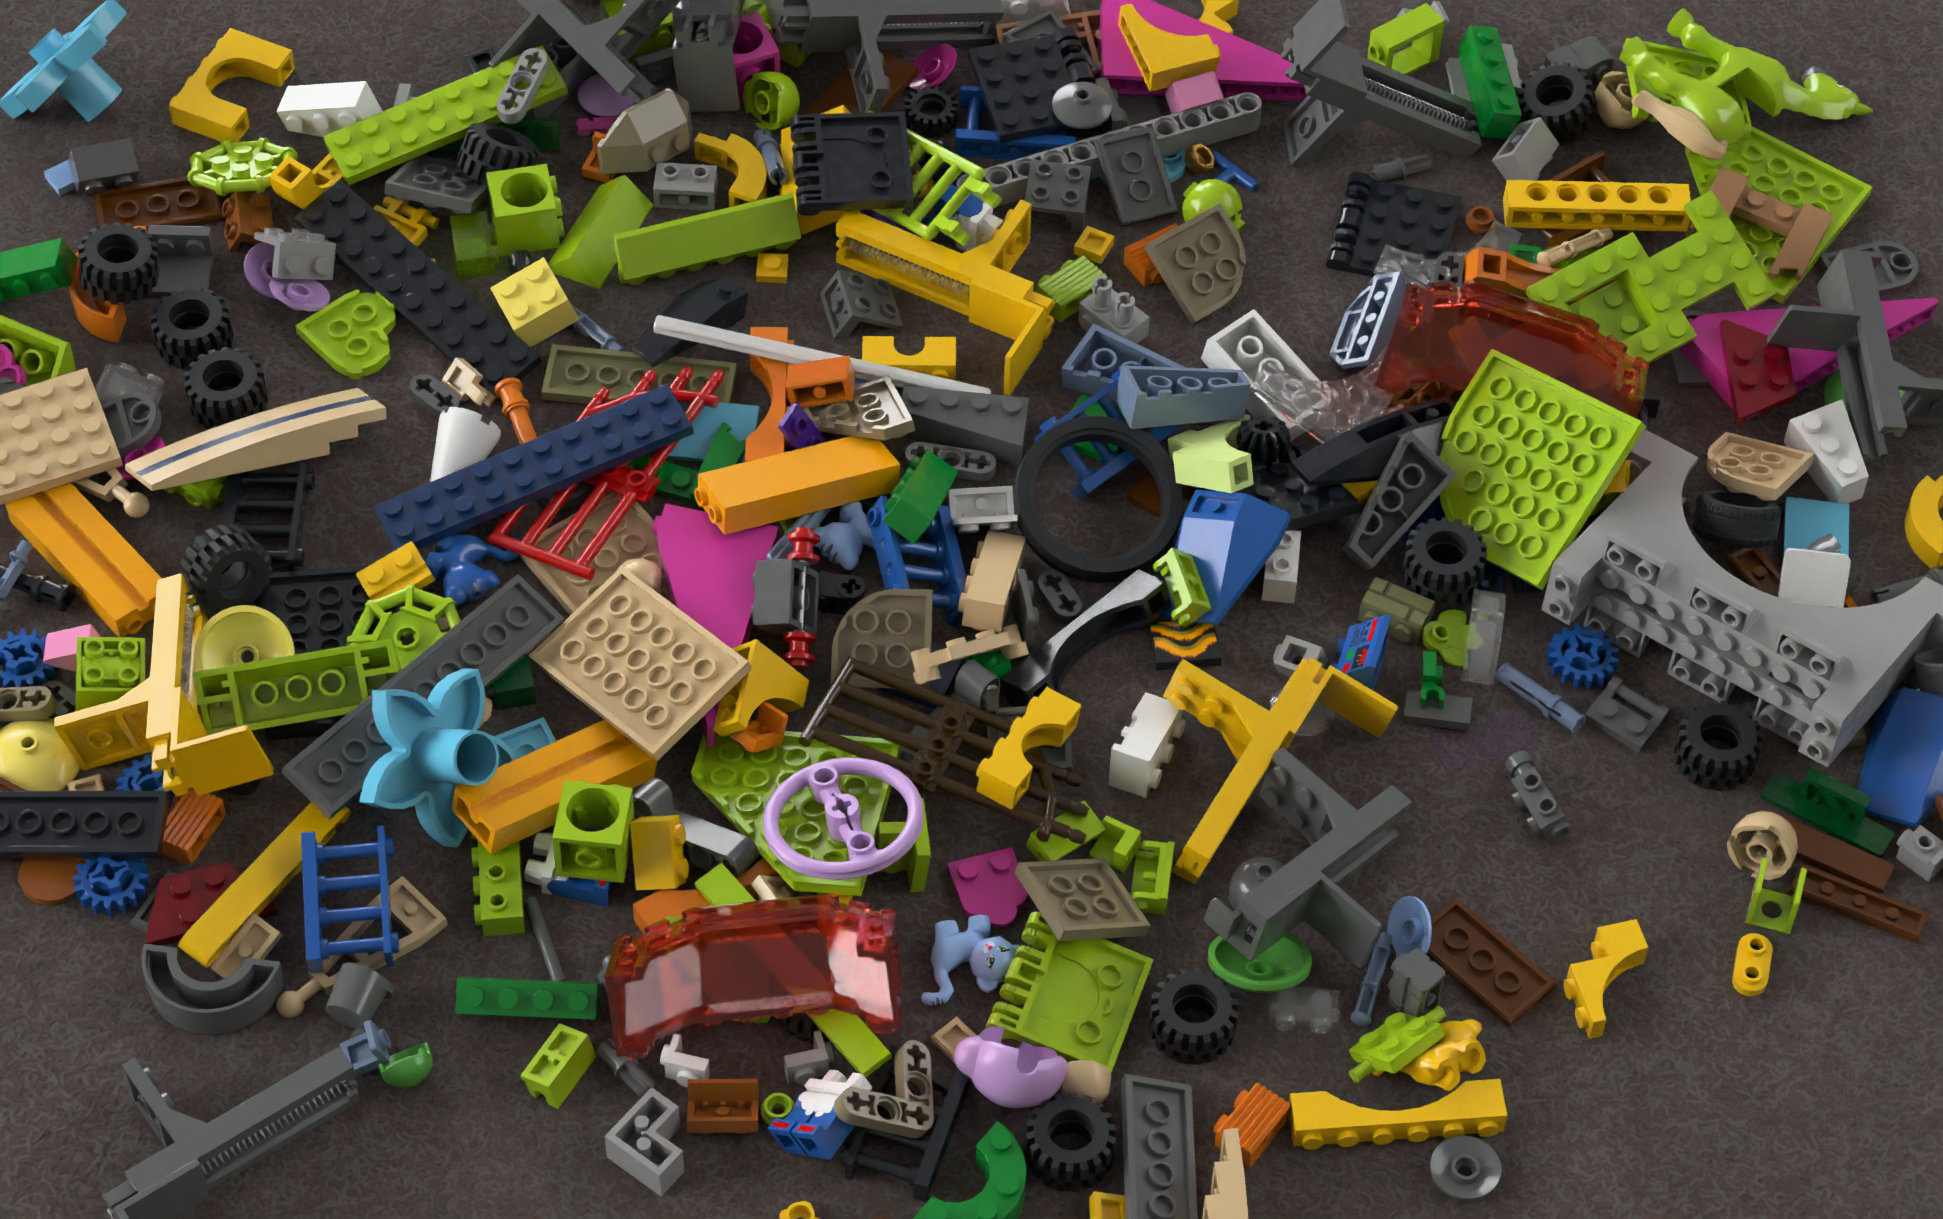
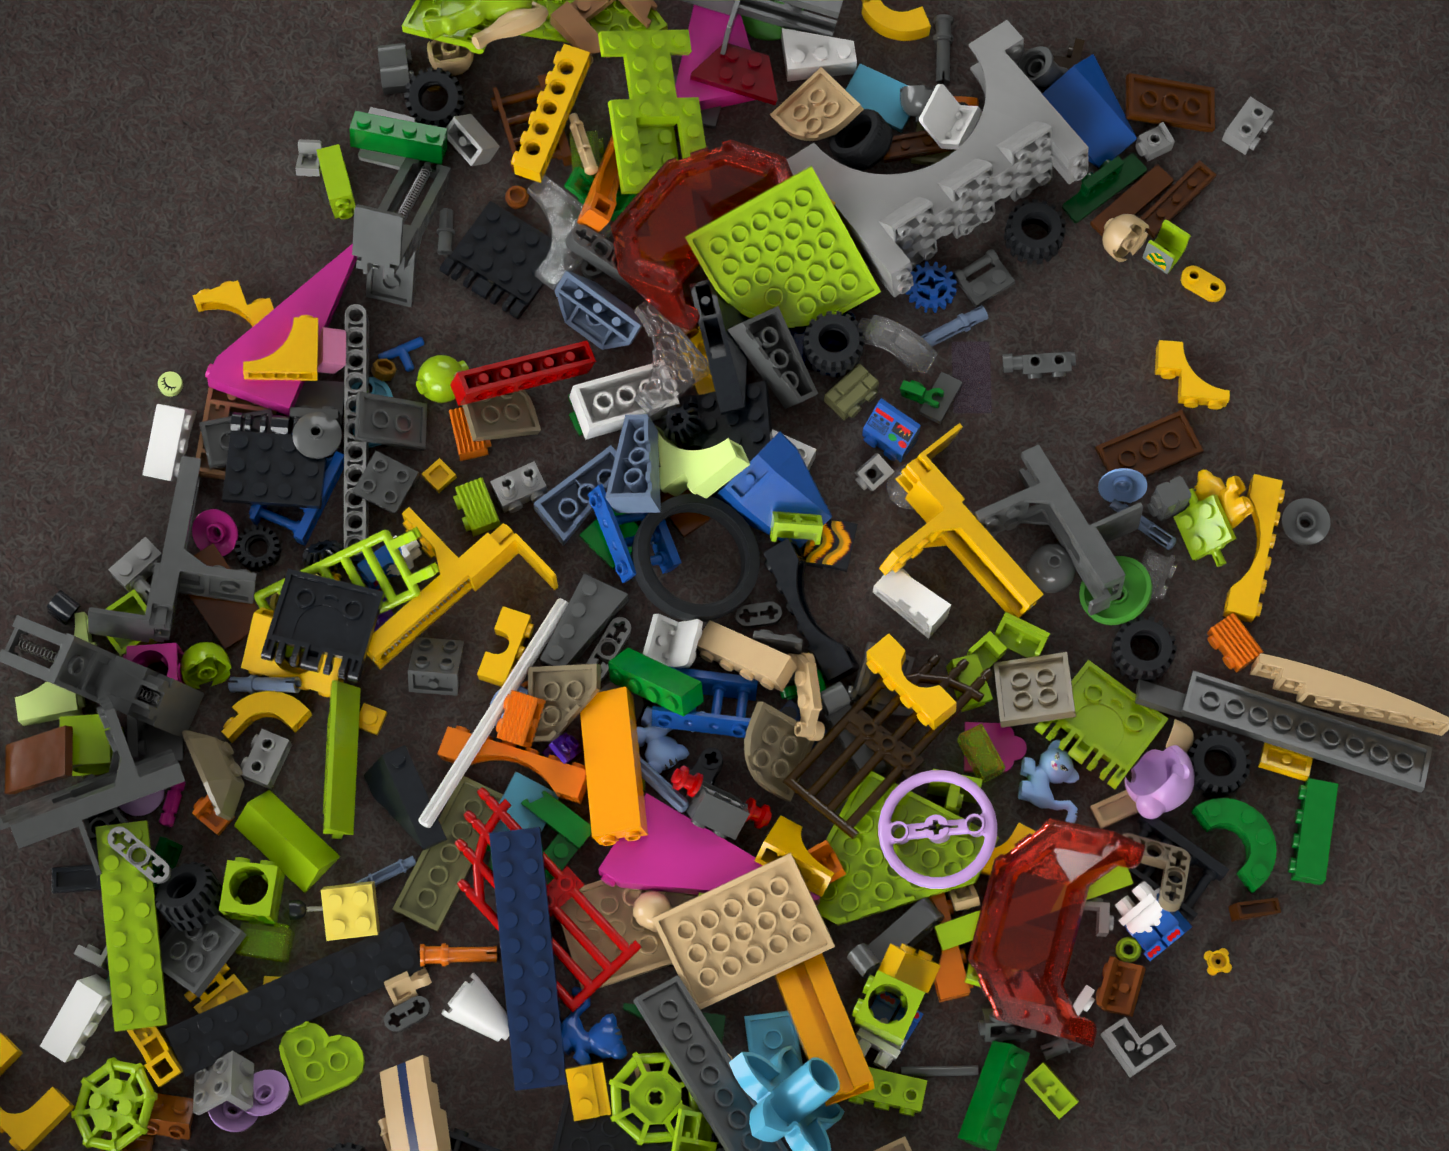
camera: 70 degrees left, 20 degrees up
lime plate [1422,609,1485,667] -> none
none -> red brick [450,340,596,406]
none -> clear neon green brick [957,723,1005,784]
none -> dark grey tile [1135,679,1186,718]

